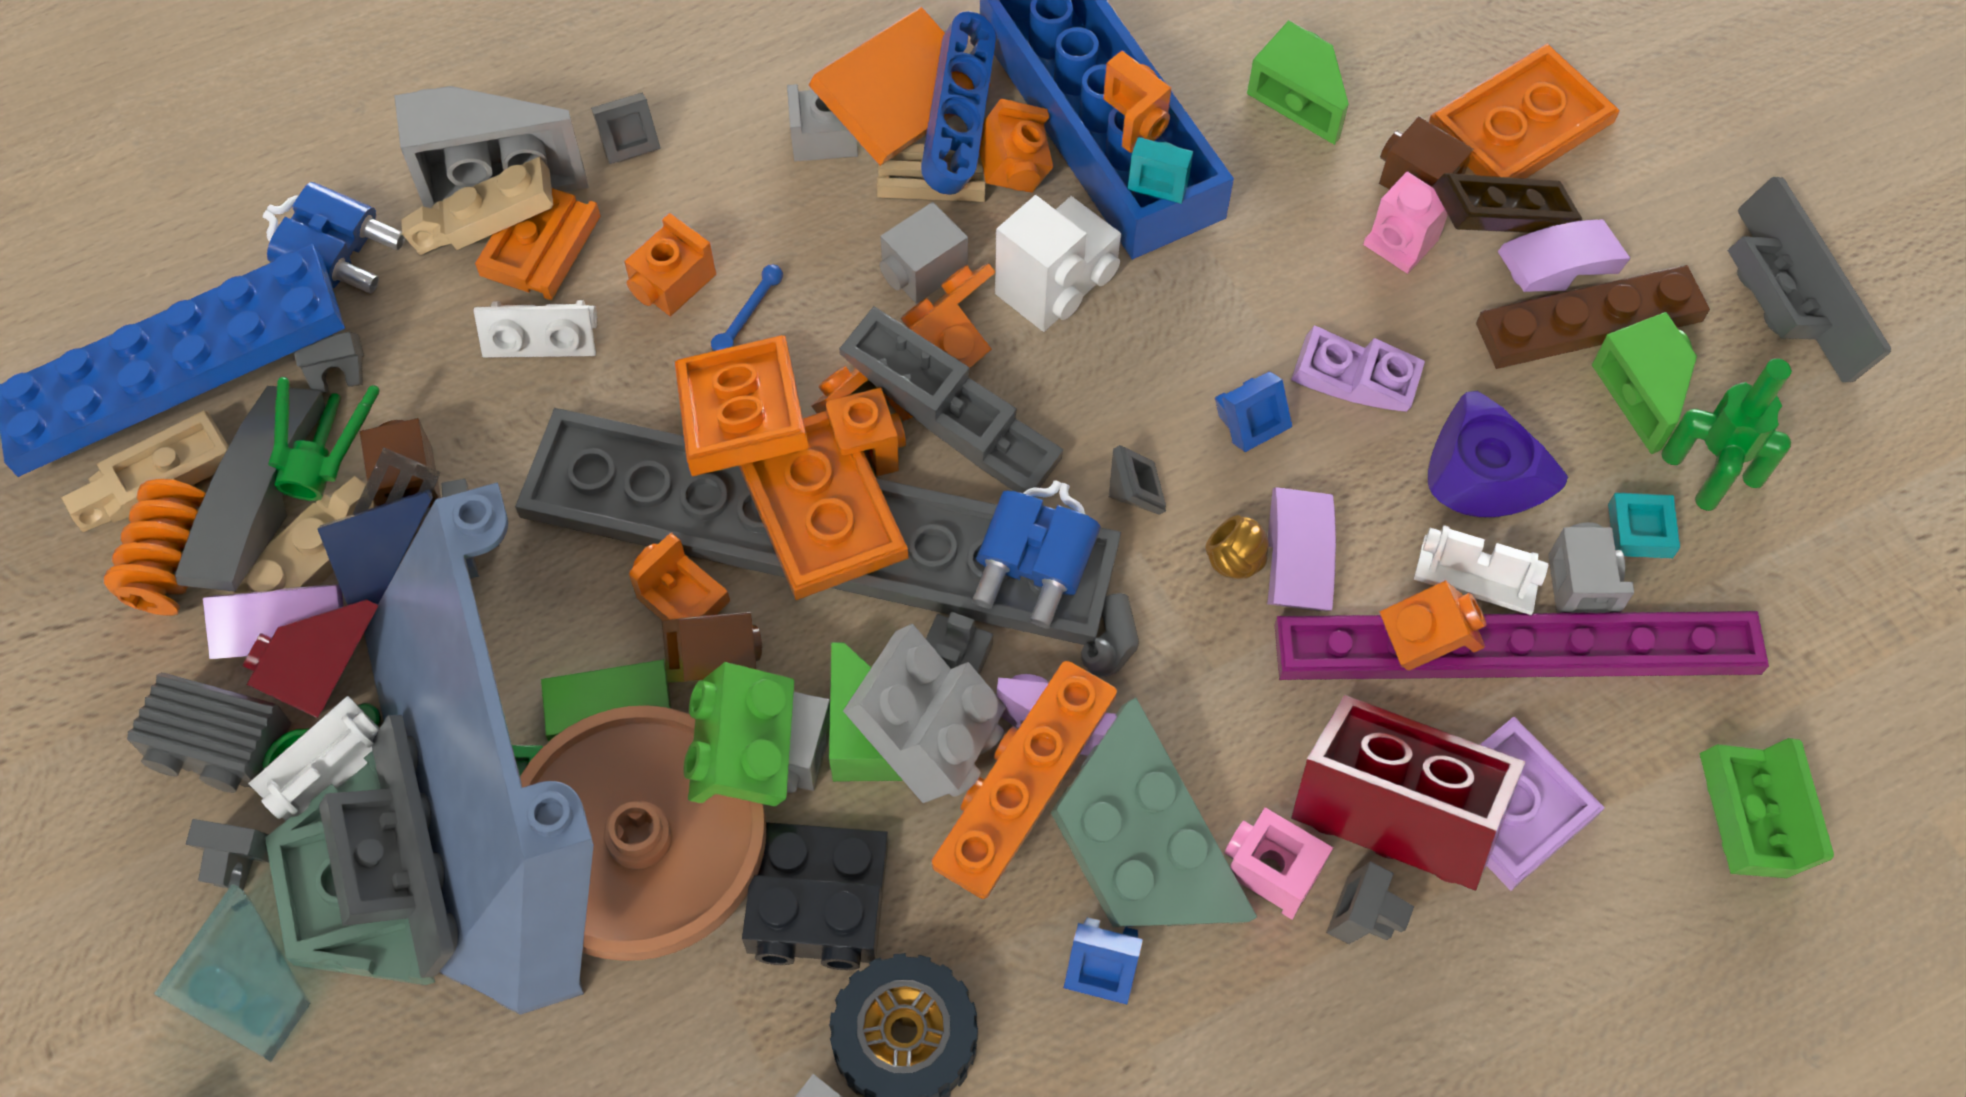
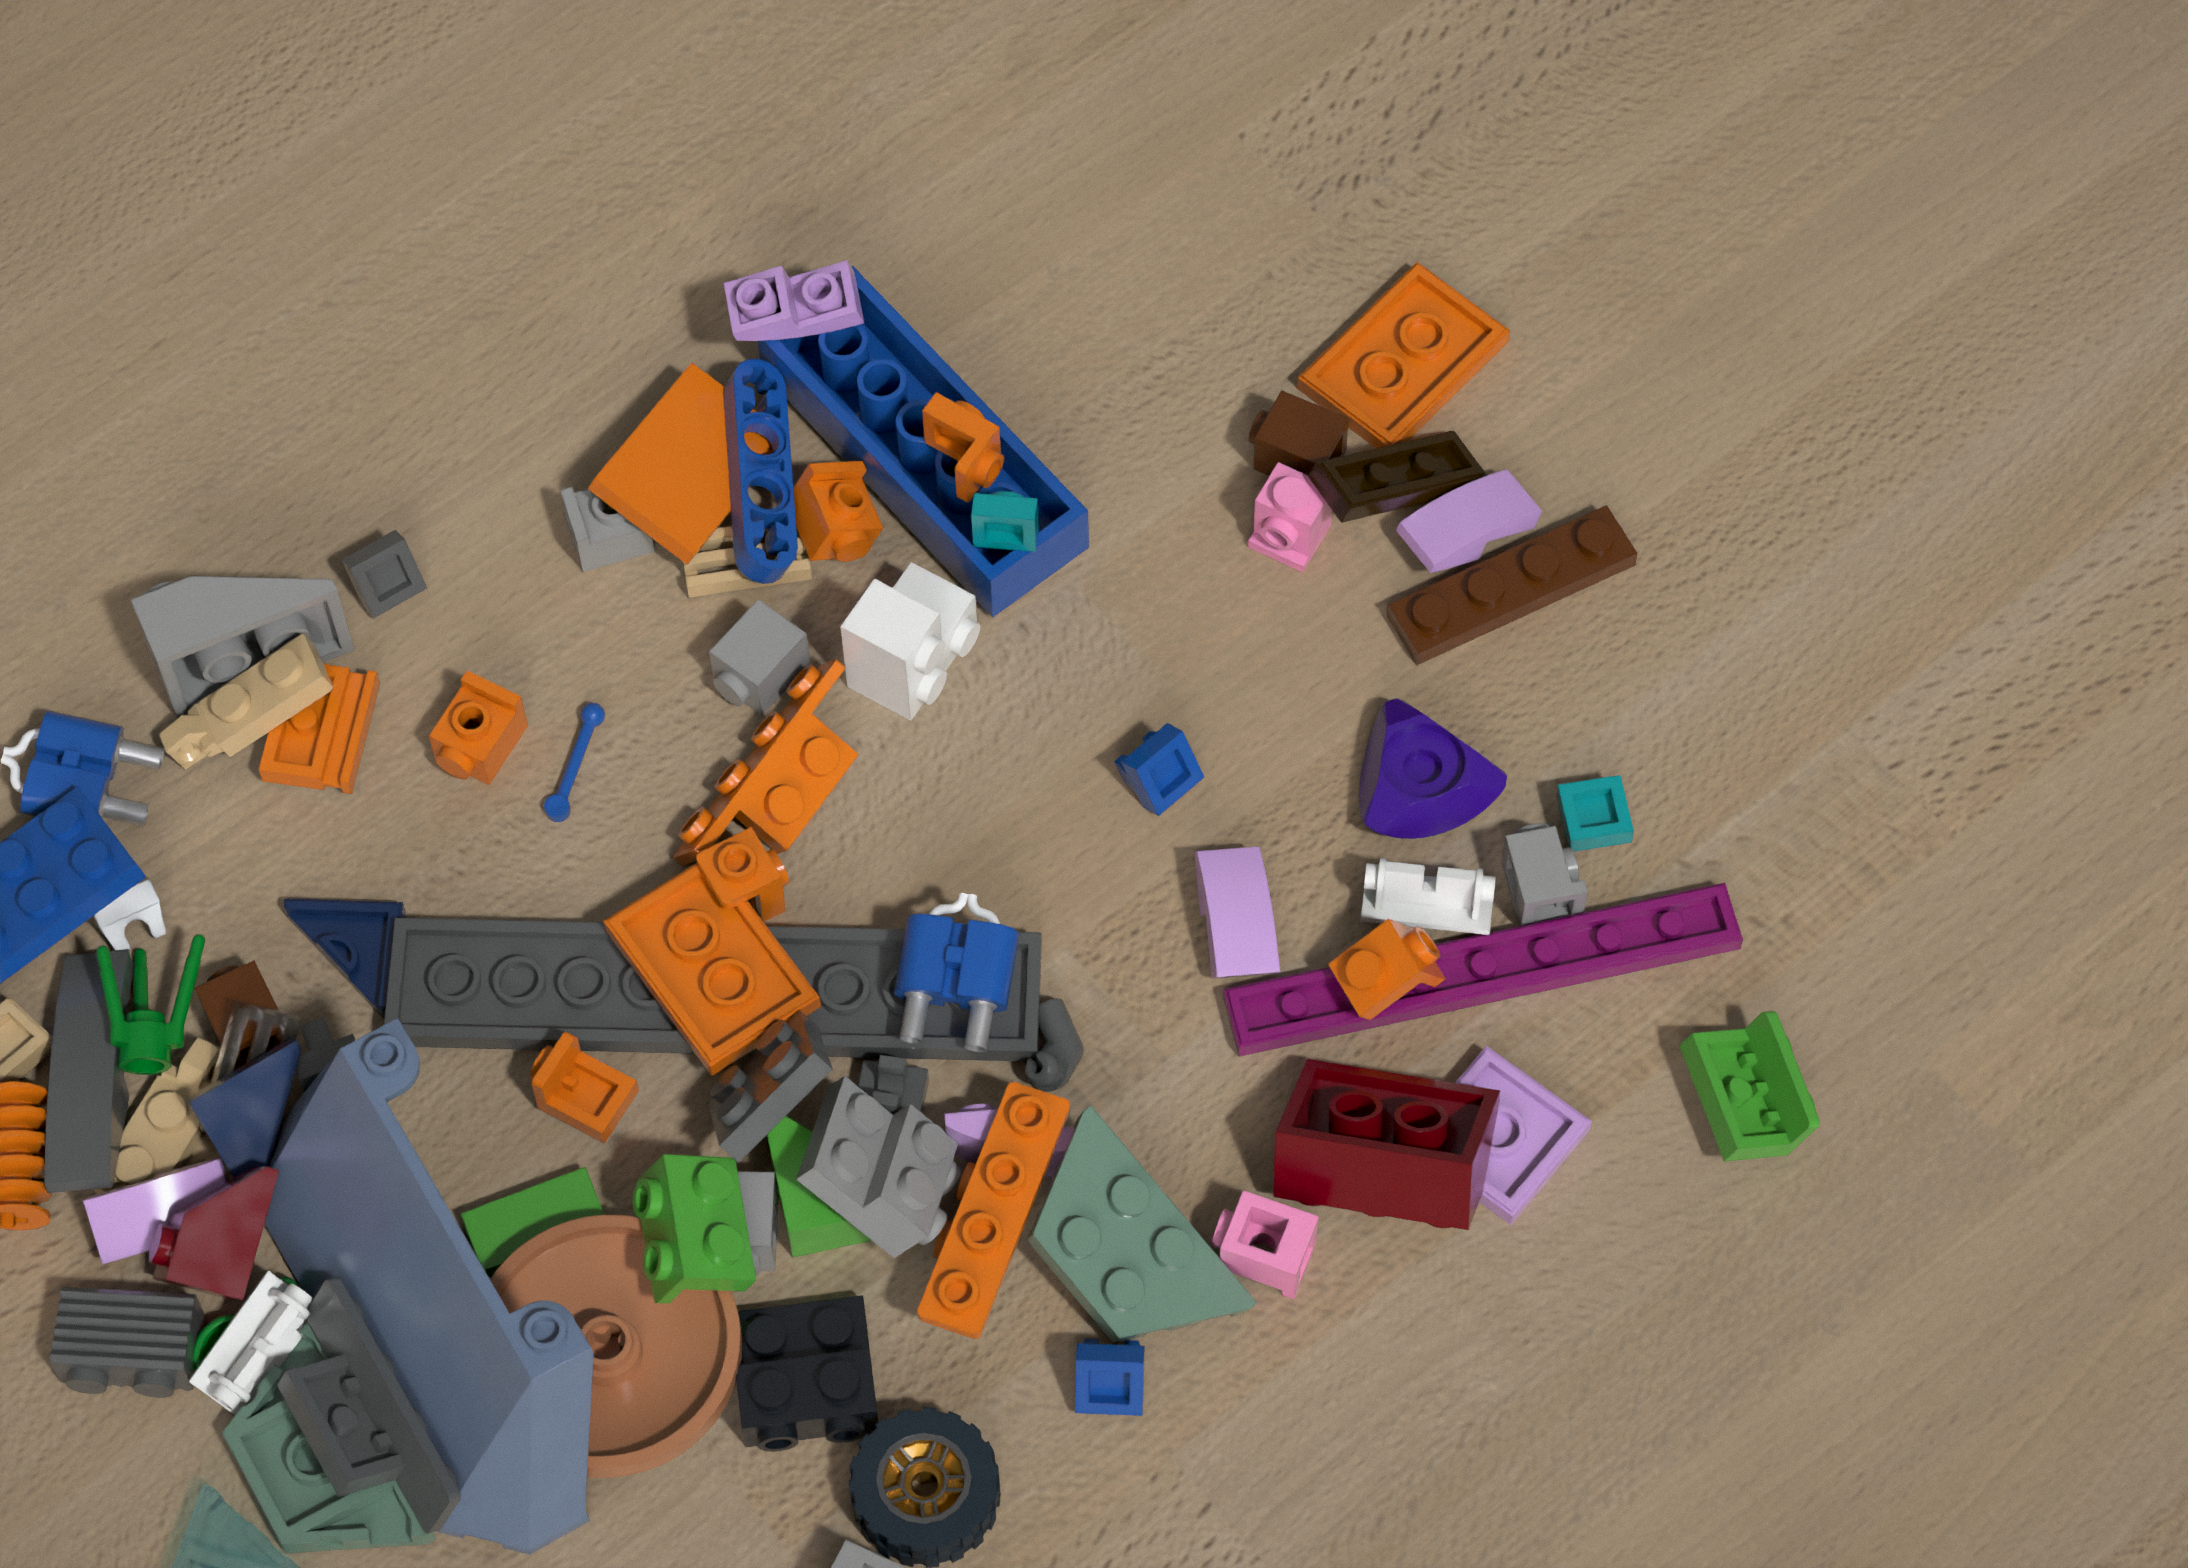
camera: 10 degrees left, 0 degrees up
dark grey tile [186,819,269,891] -> none
white hinge [474,300,597,358] -> none
reddish brown brick [662,612,762,682] -> none
orange tile [675,335,809,476] -> none
dark grey slope [839,306,1064,493] -> none
dark grey slope [1109,445,1166,515] -> none
pearl gold piece [1205,515,1269,579] -> none
bright green slope [1247,20,1349,145] -> none
lavender slope [1291,325,1425,412] -> none
dark grey tile [1326,861,1414,944] -> none
bright green slope [1592,312,1697,454] -> none
green plant [1661,358,1792,511] -> none
dark grey bracket [1727,177,1891,382] -> none
none -> dark blue tile [283,899,406,1020]
none -> dark grey plate [707,1010,833,1163]

